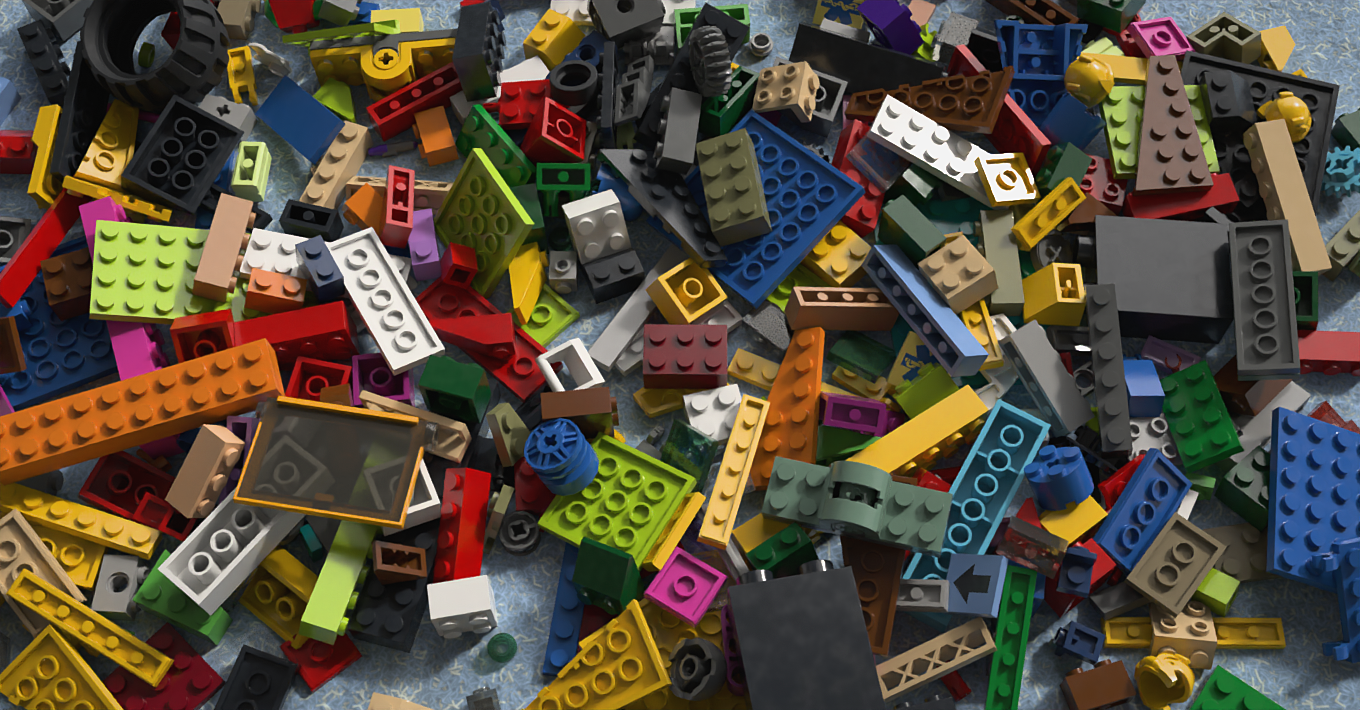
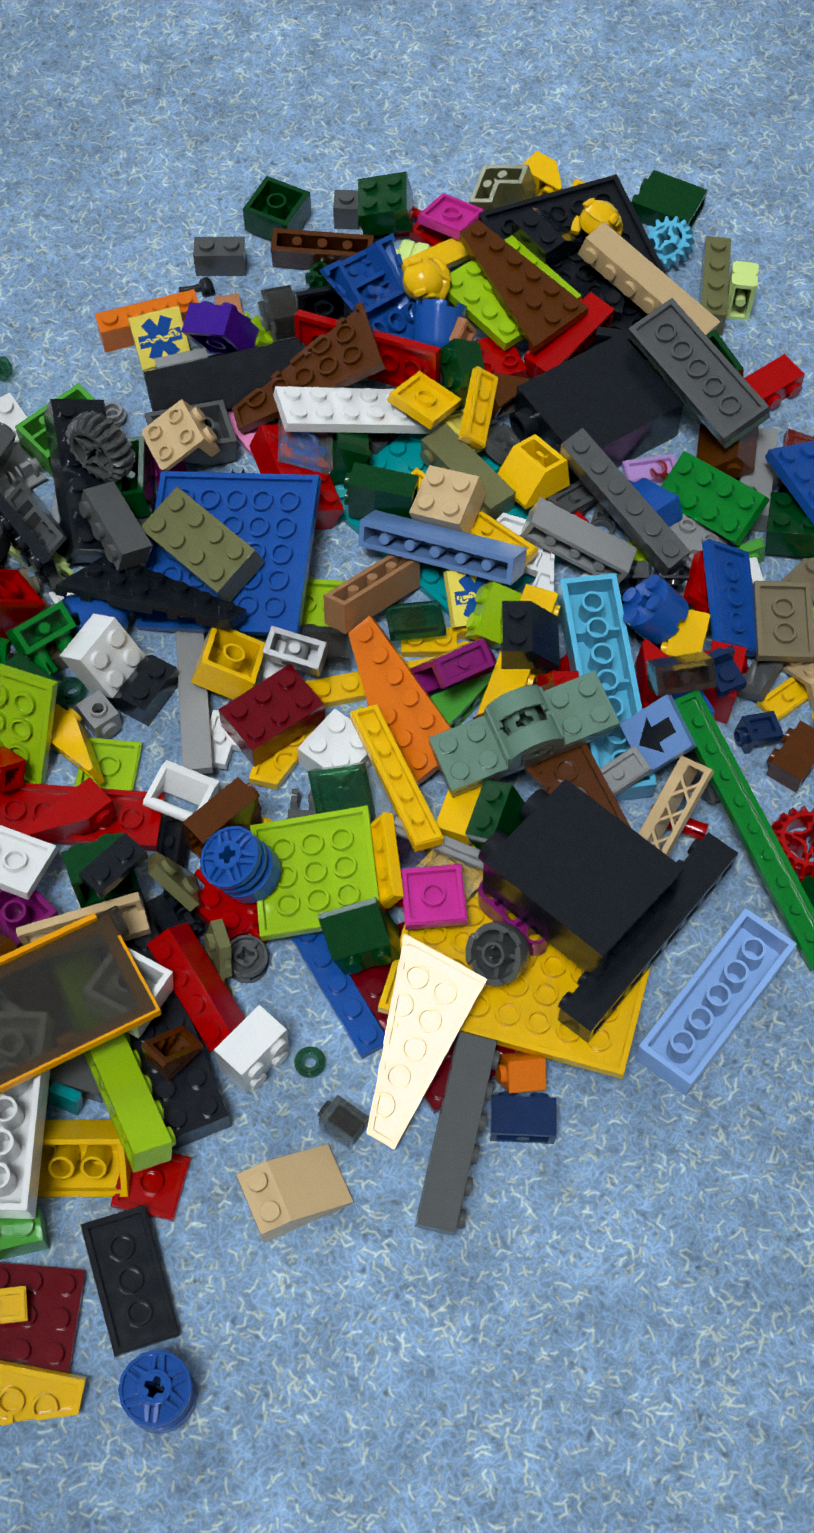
camera: 40 degrees left, 0 degrees up
yellow brick [800,220,872,288] -> none
none -> black plate [78,832,148,899]
none -> light grey brick [262,626,329,677]
none -> nougat tile [449,317,477,342]
none -> black slope [500,601,560,670]

